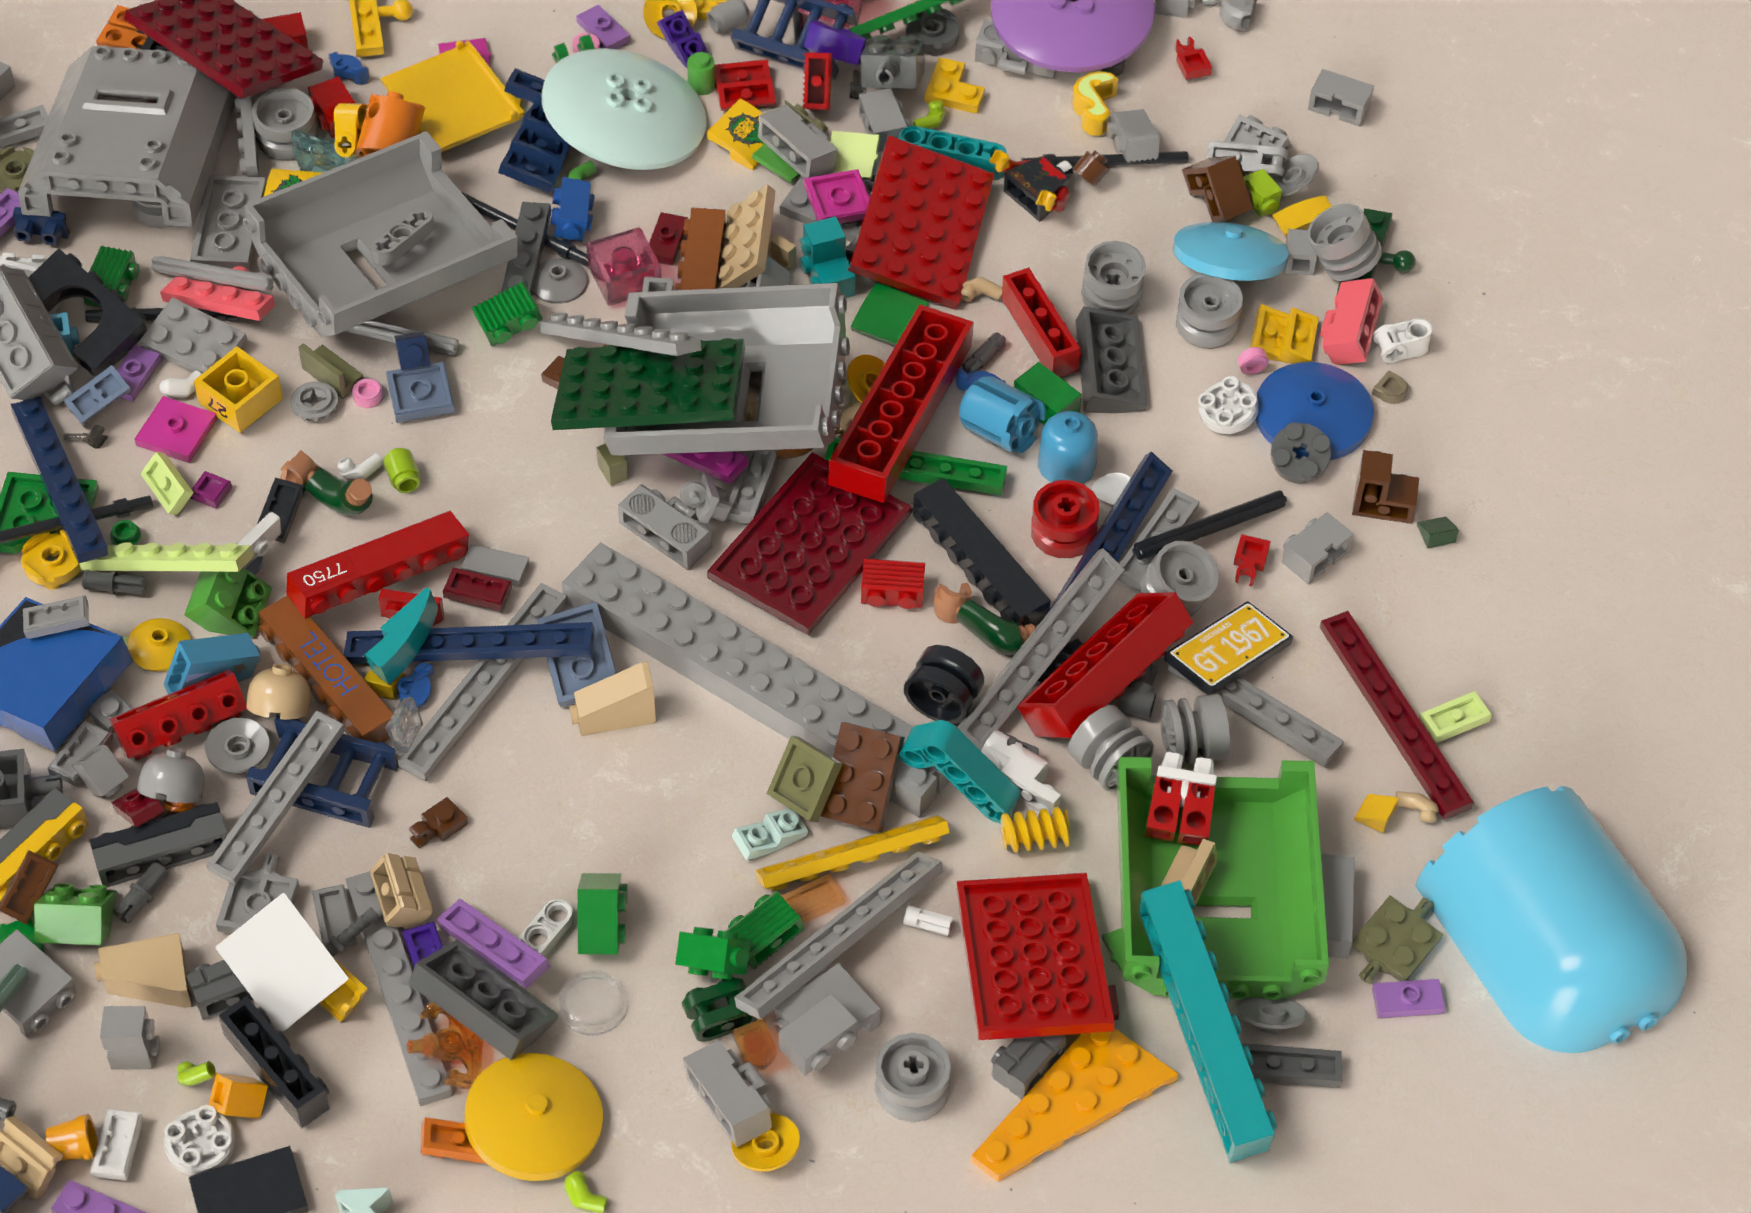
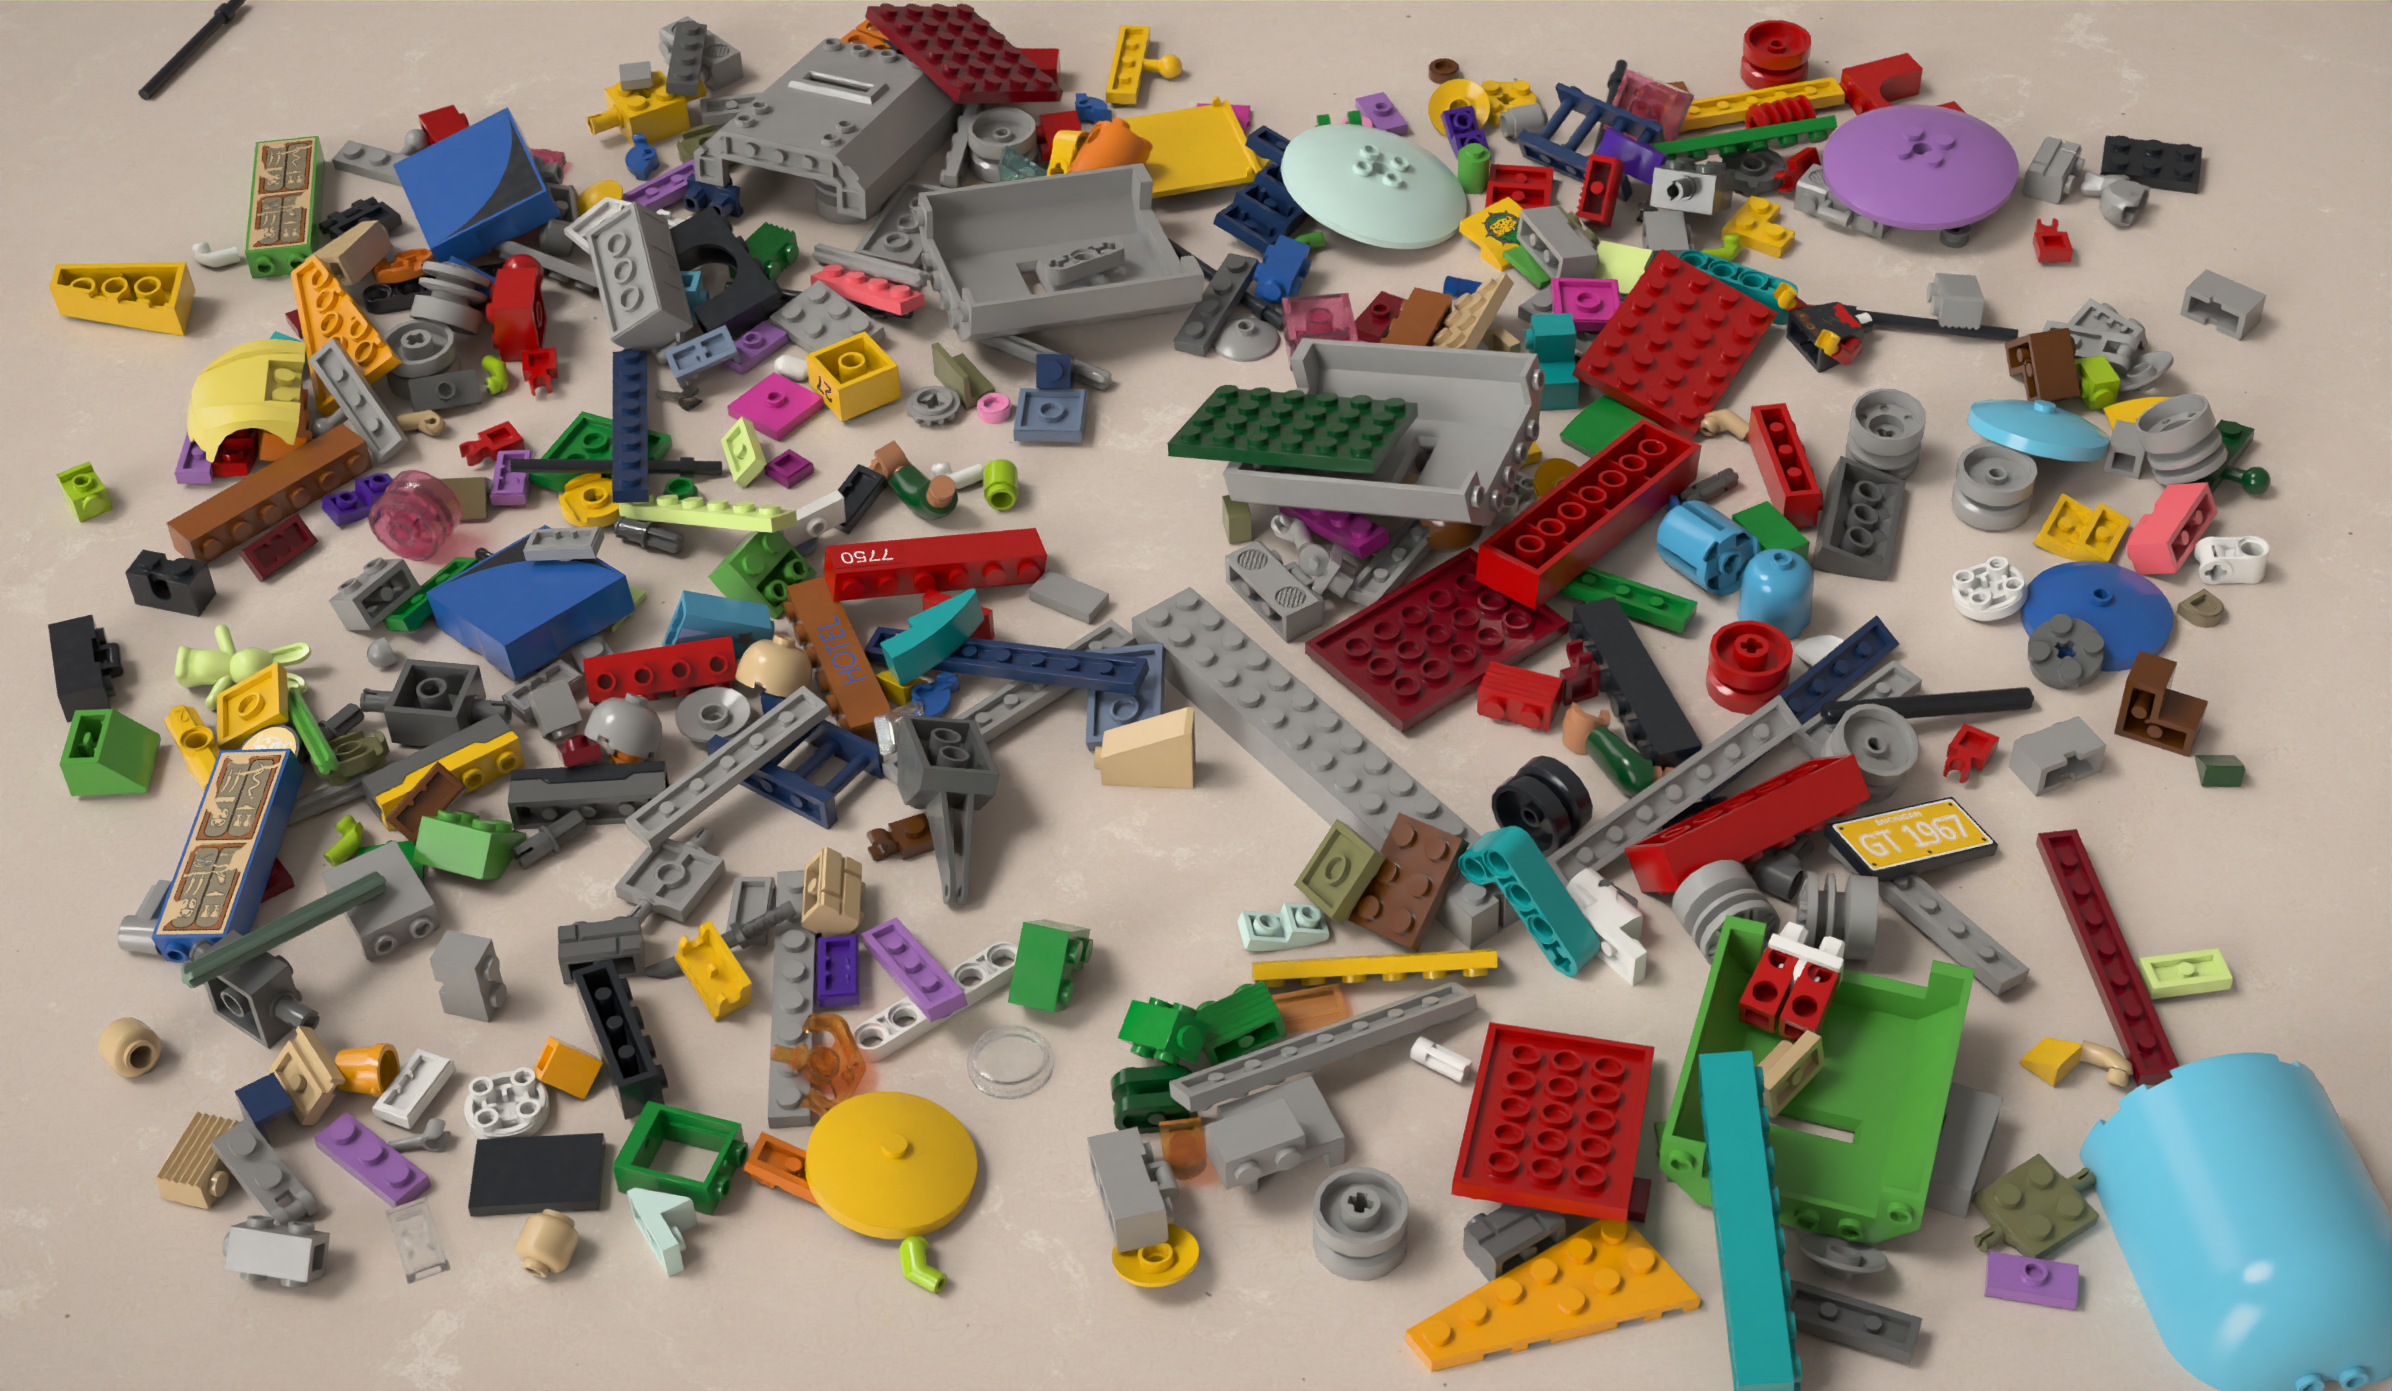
camera: 20 degrees right, 10 degrees down
tan slope [94,933,192,1008] -> none
yellow dish [127,618,191,672] -> none
lime arm [176,1061,216,1086] -> none
white sticker [216,893,348,1032] -> none
dark grey slope [408,940,559,1060] -> none
dark red plate [442,567,512,612] -> none
green brick [472,282,543,346] -> none
light grey plate [539,313,702,356] -> none
yellow piece [1001,807,1071,853] -> none
yellow animal [1072,72,1118,136] -> none
reddish brown plate [1073,150,1110,186] -> none
bright pink tile [1238,347,1269,375] -> none
none -> light grey hand [388,1118,451,1152]
none -> green window [612,1101,748,1215]
none -> dark grey slope [897,715,1000,906]
none -> white arm [1271,514,1314,554]
none -> clear blue piece [1443,275,1483,298]
none -> dark red plate [1559,639,1600,706]
none -> red plate [1774,147,1821,192]

